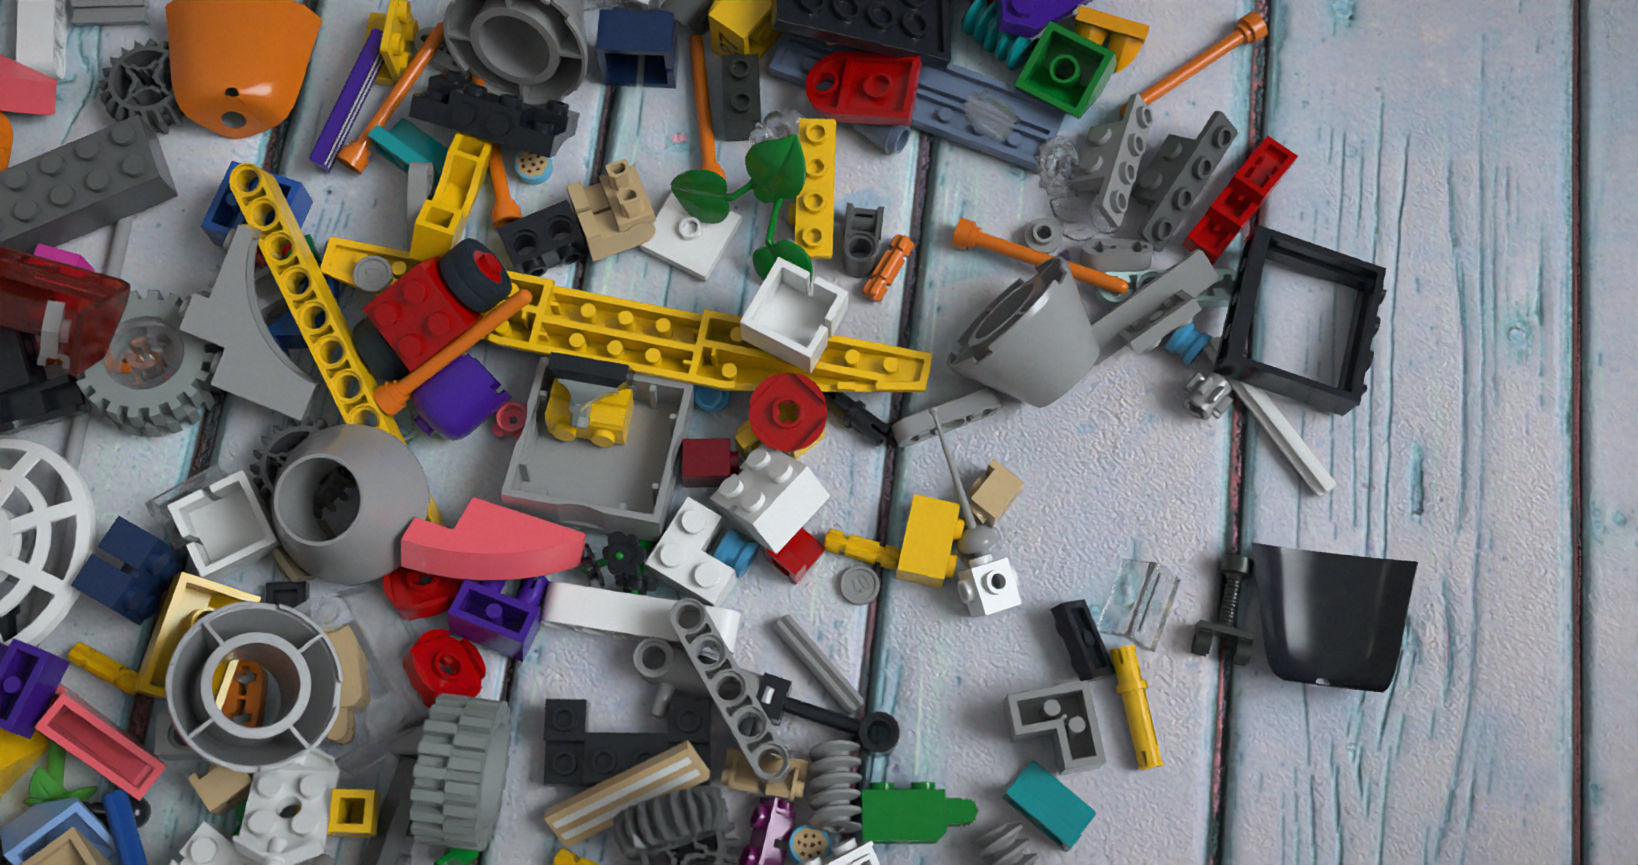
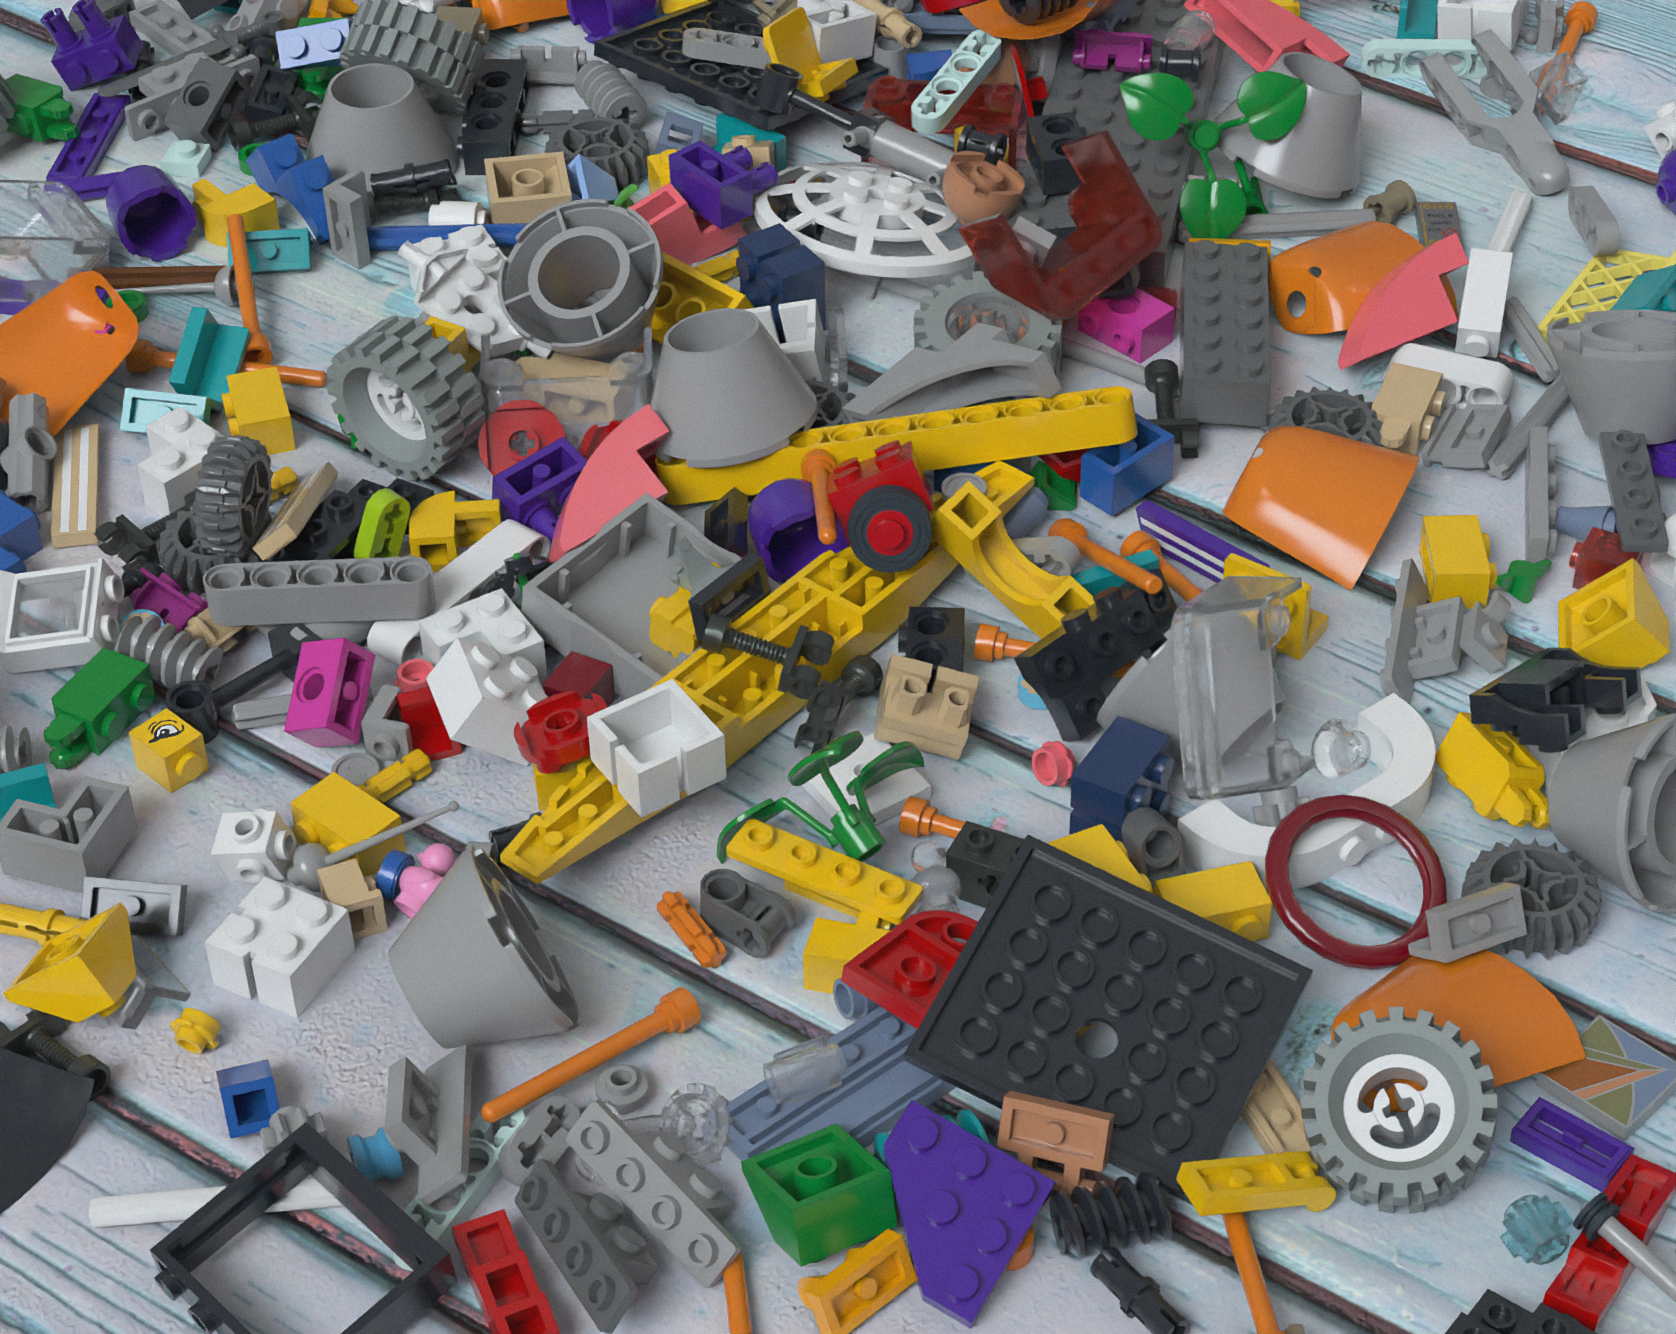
camera: 120 degrees right, 30 degrees down
none -> yellow slope [3,902,137,1023]
none -> yellow brick [129,708,209,793]
none -> yellow plate [170,1008,221,1054]
none -> white piece [205,876,355,1019]
none -> blue brick [216,1059,280,1139]
none -> dark pink brick [284,638,376,748]
none -> lime beam [354,488,410,559]
none -> light grey bracket [361,684,413,763]
none -> blue tile [375,849,415,902]
none -> coral plate [394,659,434,693]
none -> bright pink animal [394,843,455,920]
none -> yellow brick [409,491,502,572]
none -> pearl dark grey bar [701,612,835,700]
none -> black plate [704,487,748,557]
none -> pearl dark grey bar [794,655,883,754]
none -> yellow brick [803,911,895,994]
none -> coral plate [1031,741,1076,787]
none -> orange piece [1048,518,1162,595]
none -> pearl dark grey bar [1144,359,1199,458]
none -> tan hinge [1371,362,1447,455]

